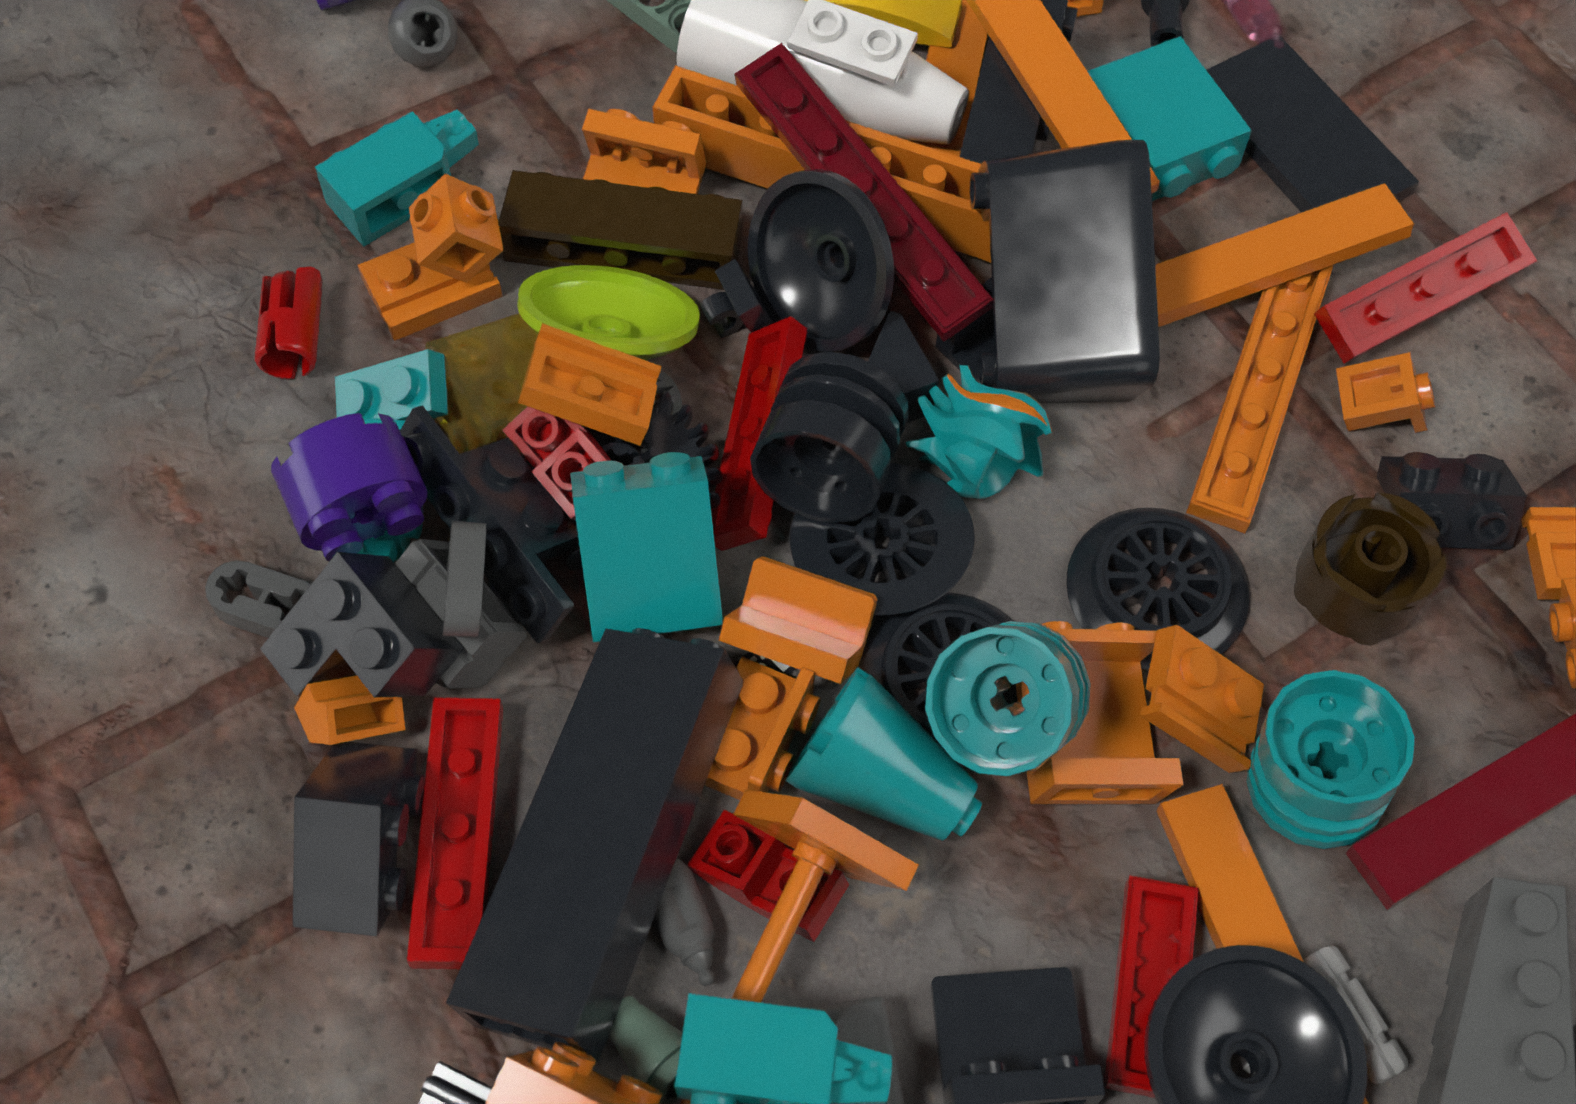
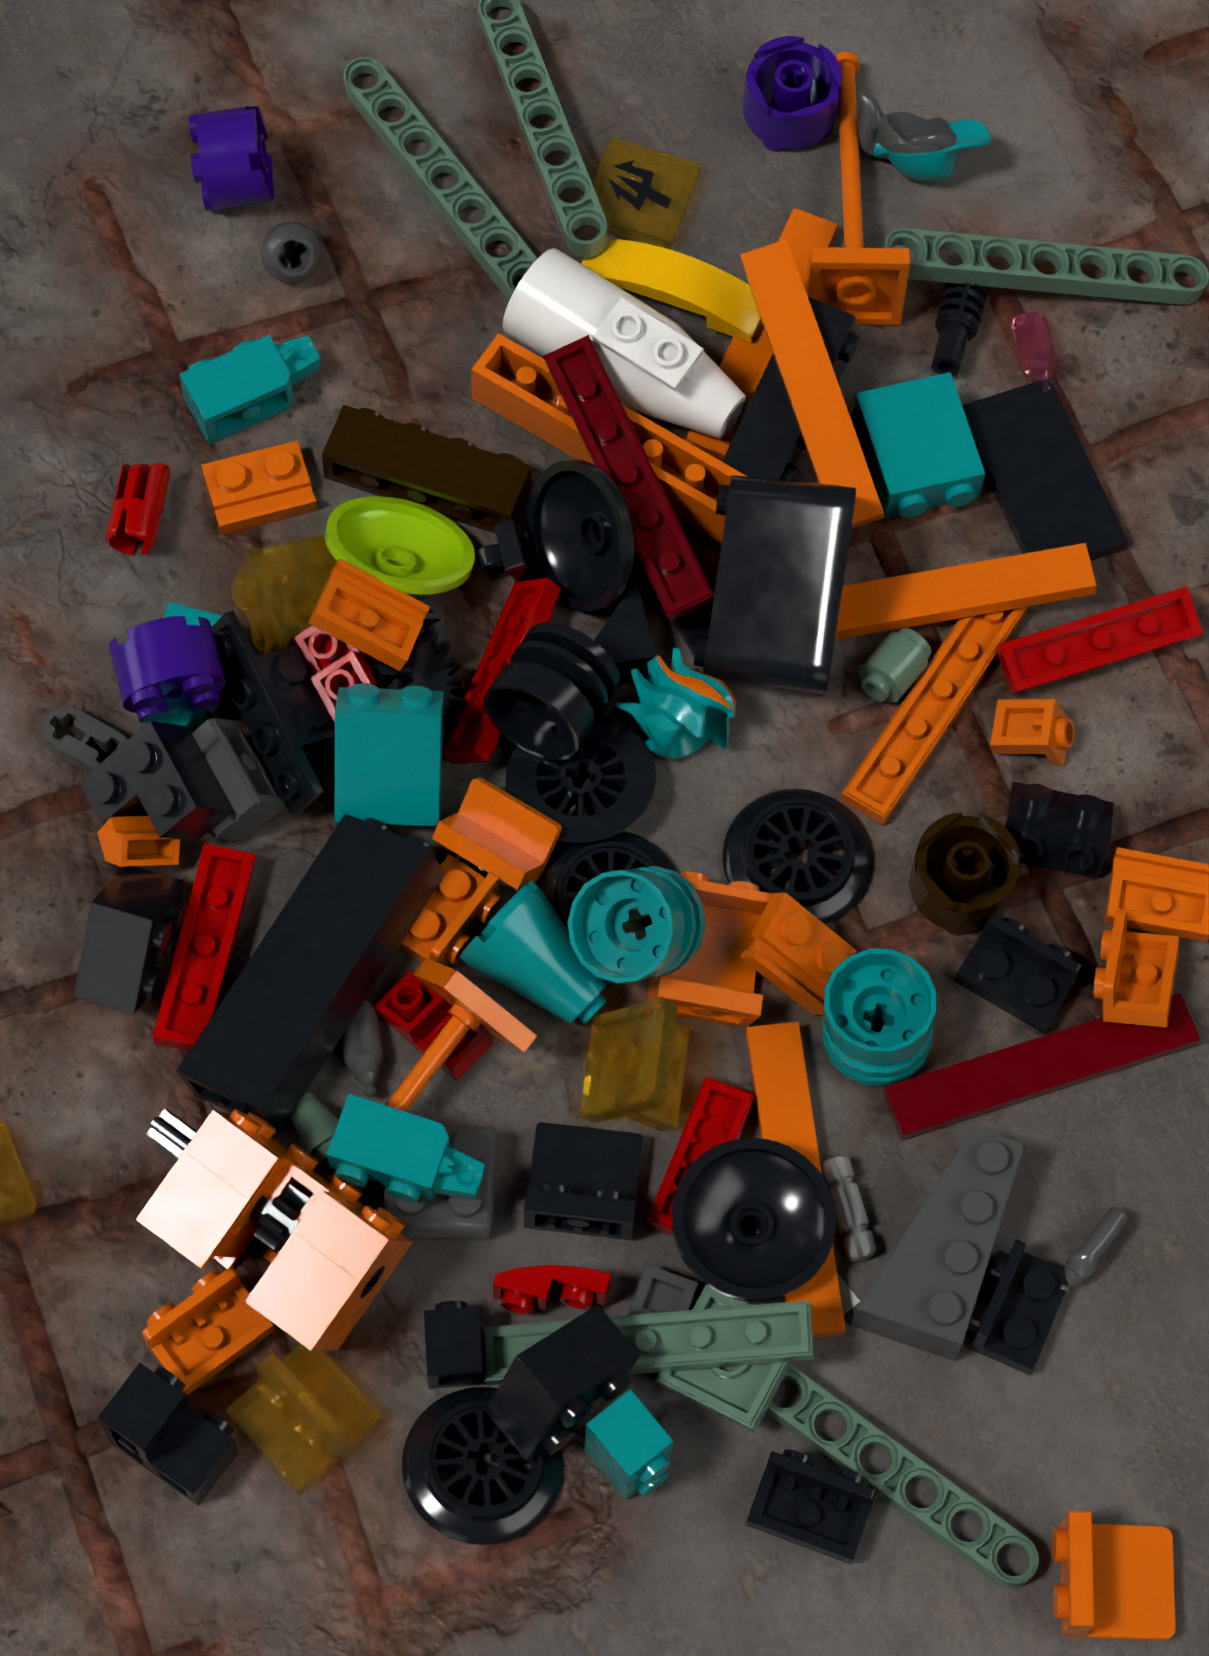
camera: 10 degrees right, 5 degrees up
teal plate [335,349,448,420] -> none
orange brick [409,174,504,283] -> none
dark grey beam [443,521,486,639] -> none
orange bracket [582,108,707,194] -> none
none -> clear yellow bracket [579,997,690,1132]
none -> sand green brick [859,628,931,703]
none -> black bracket [954,914,1083,1034]

